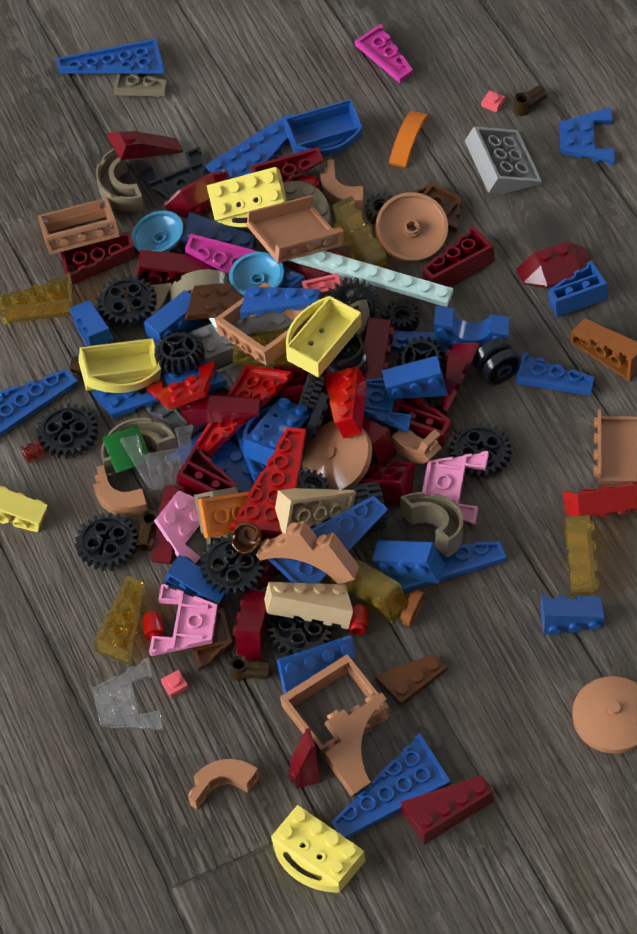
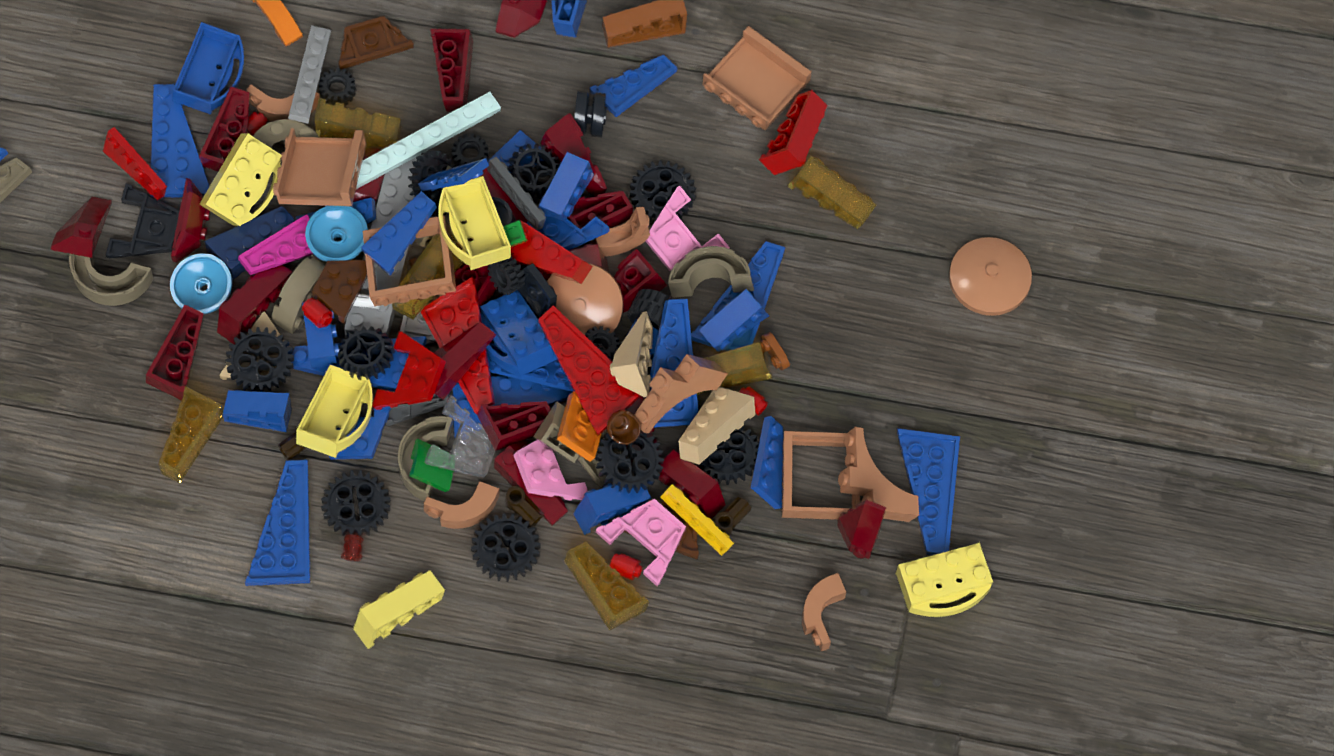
camera: 65 degrees left, 10 degrees up
nougat window [38,198,120,255] -> none
clear wing [93,658,164,730] -> none
coral plate [161,670,189,698] -> none
coral plate [302,273,340,297] -> none
reddish brown wing [375,654,447,706] -> none
nougat dish [376,192,448,263] -> none
dark red wedge [400,775,494,845] -> none
blue brick [434,306,509,352] -> none
blue wedge [540,594,605,635] -> none
none -> red wing [103,127,167,200]
none -> light grey plate [288,25,331,124]
none -> red brick [302,298,333,328]
none -> blue wing [418,158,489,191]
none -> dark grey plate [487,157,546,231]
none -> green plate [503,220,527,247]
none -> yellow plate [660,484,734,556]

